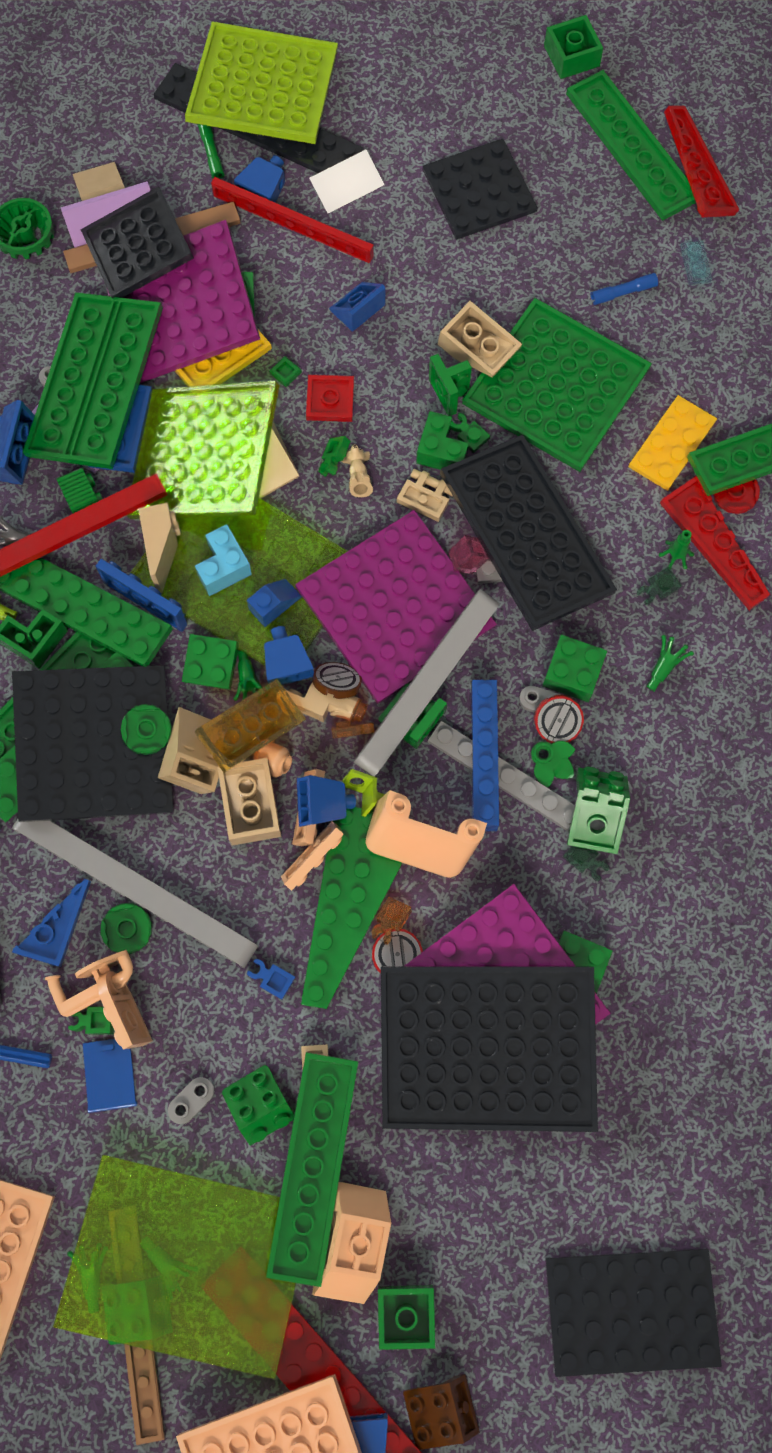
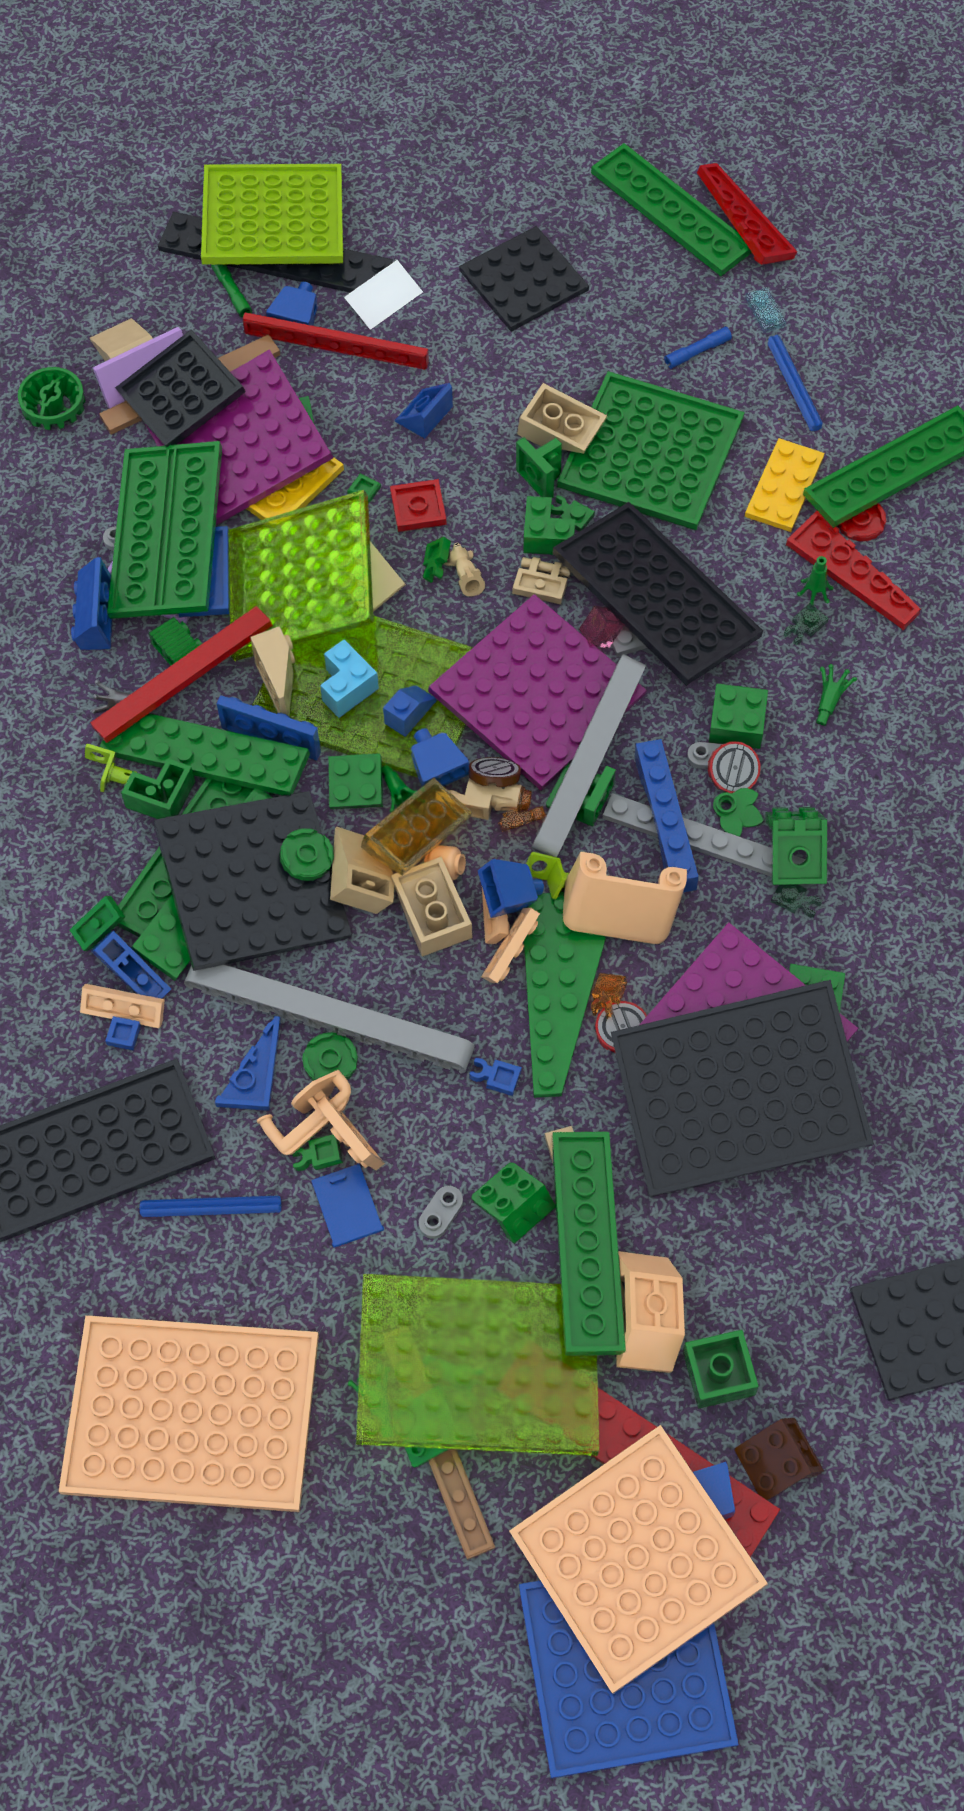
camera: 10 degrees left, 10 degrees down
green brick [544,15,603,79] -> none
none -> blue axle [768,335,823,432]

